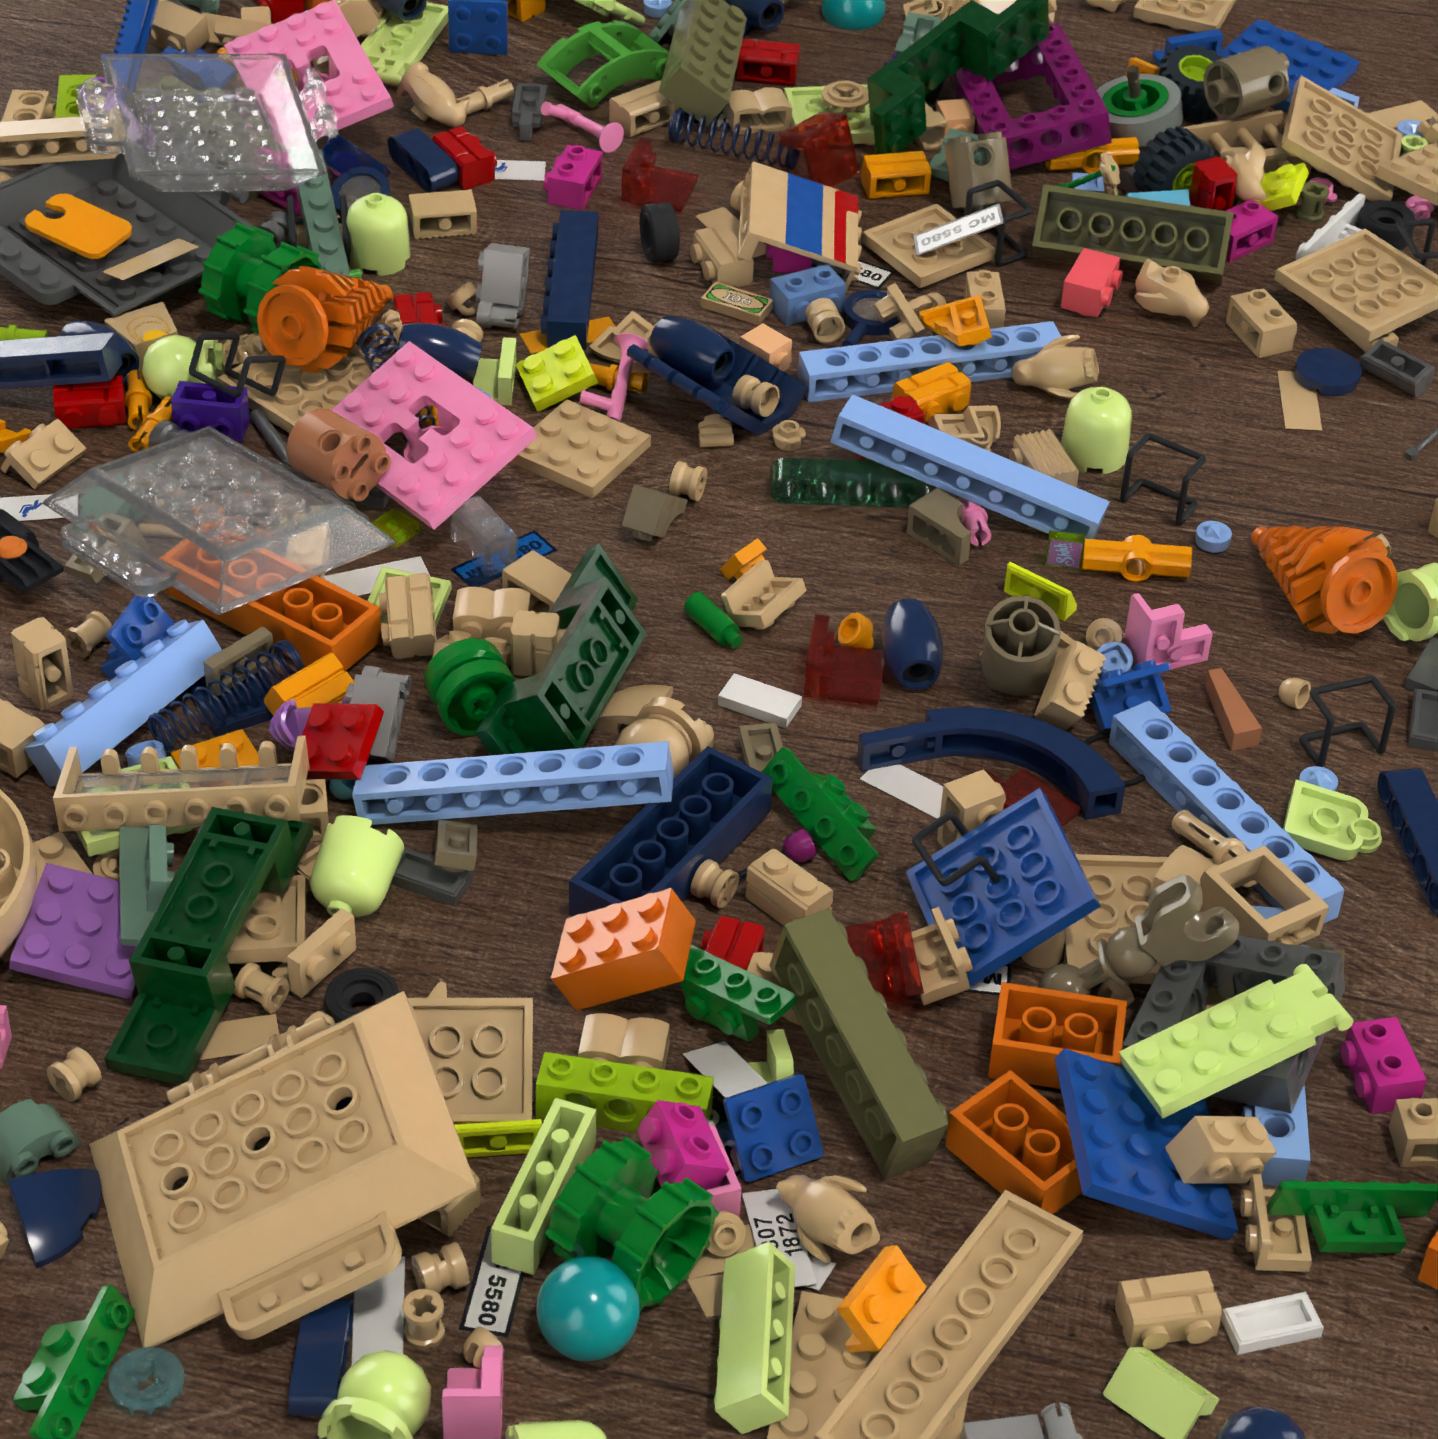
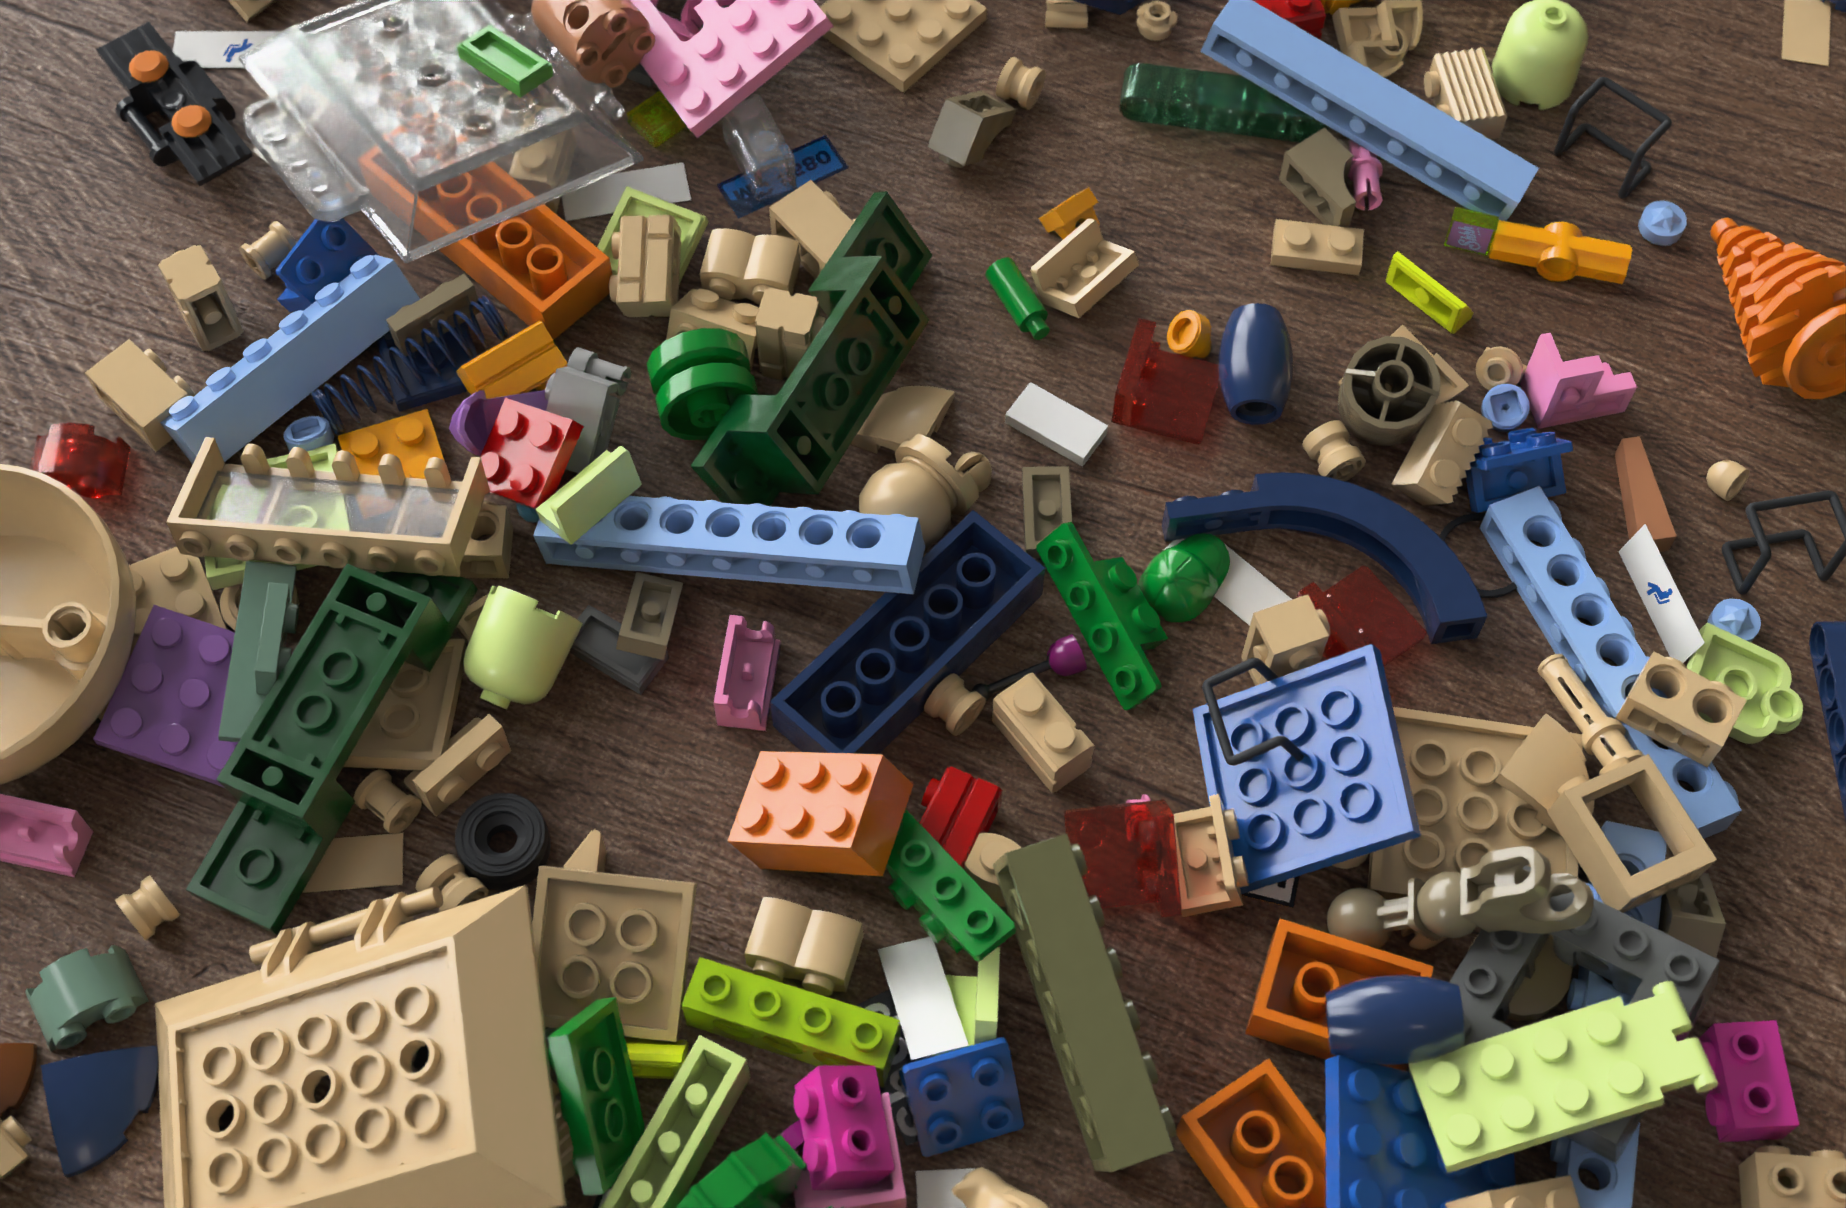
camera: 10 degrees right, 20 degrees up
none -> bright green tile [457,25,553,98]
none -> yellowish green panel [535,446,642,545]
none -> green plate [548,997,645,1195]
none -> bright pink hinge [713,615,781,731]
none -> green piece [1139,533,1230,622]
none -> tan plate [1270,219,1364,276]
none -> tan wheel [1302,420,1366,481]
none -> dark blue piece [1325,975,1465,1065]
none -> tan brick [1615,651,1747,767]
none -> white sticker [1618,524,1705,663]

